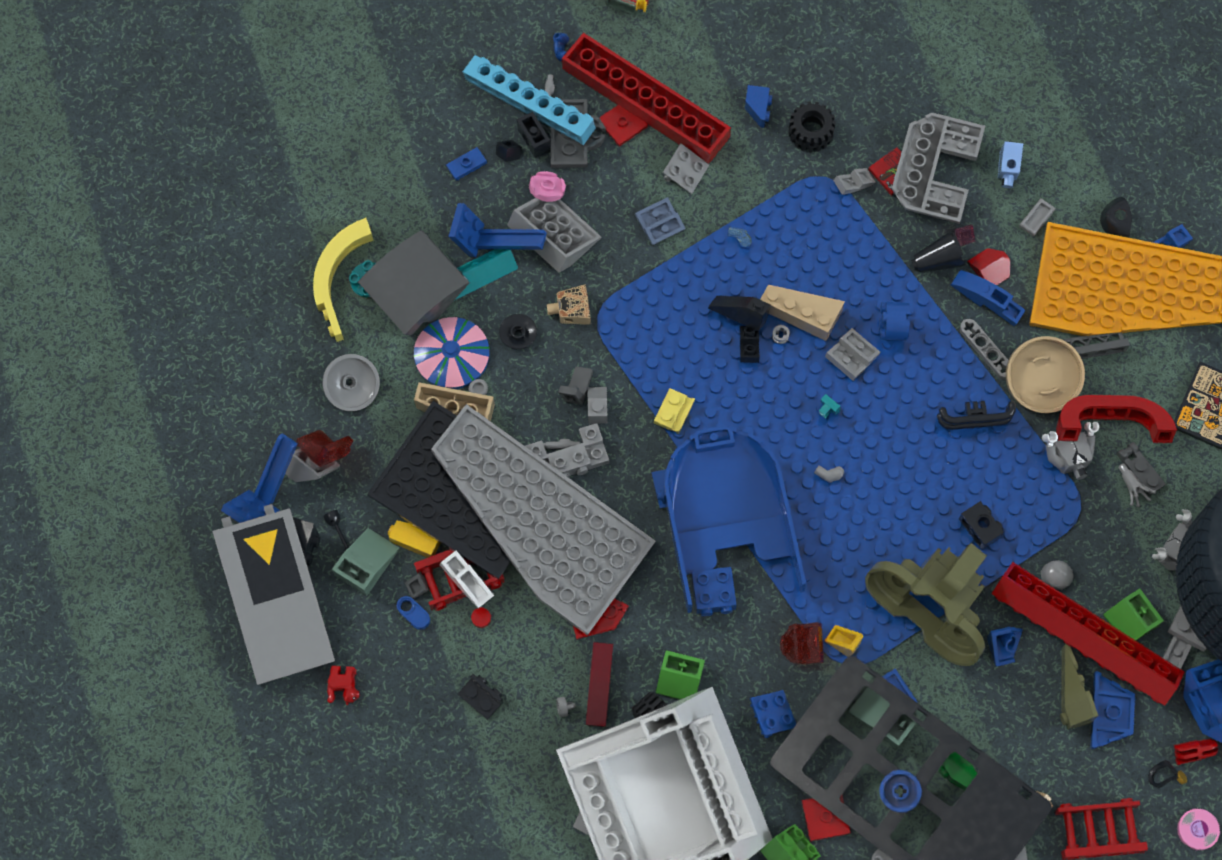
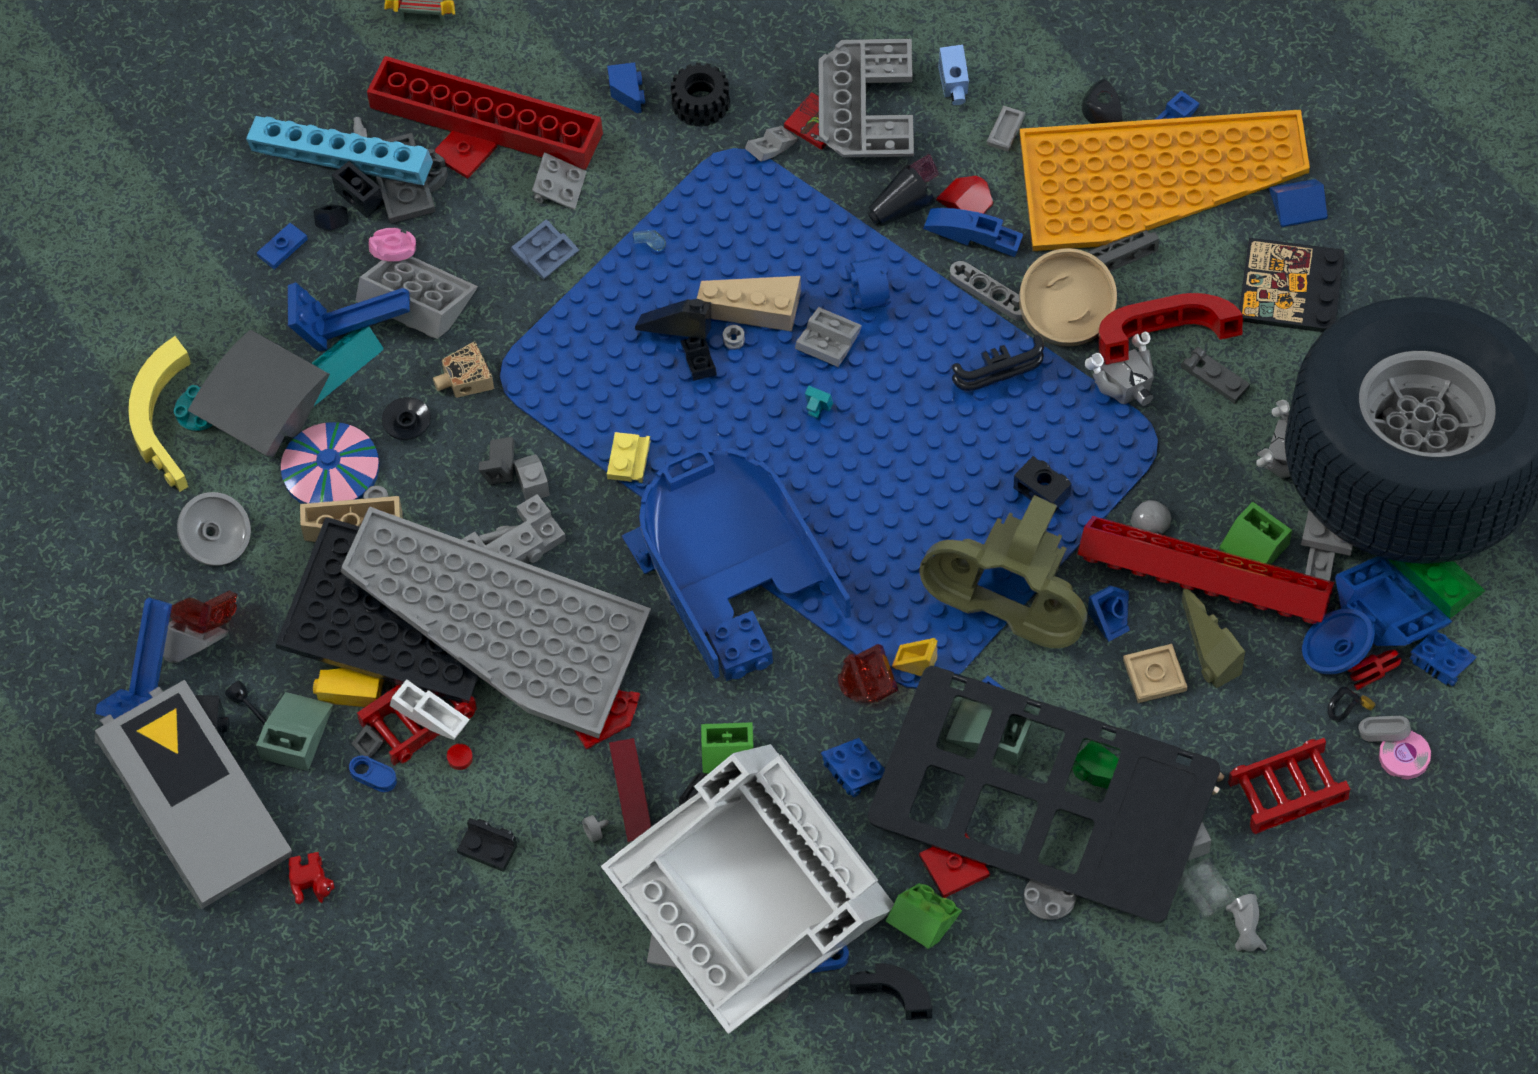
camera: 15 degrees left, 10 degrees down
blue piece [553,32,569,61] -> none
light grey arm [814,465,844,482] -> none
blue brick [880,770,922,813] -> none
blue wing [1090,671,1135,749] -> none
light grey piece [1118,464,1156,507] -> none
none -> tan plate [1123,644,1187,703]
none -> blue dish [1302,609,1375,674]
none -> light grey tile [1358,716,1411,742]

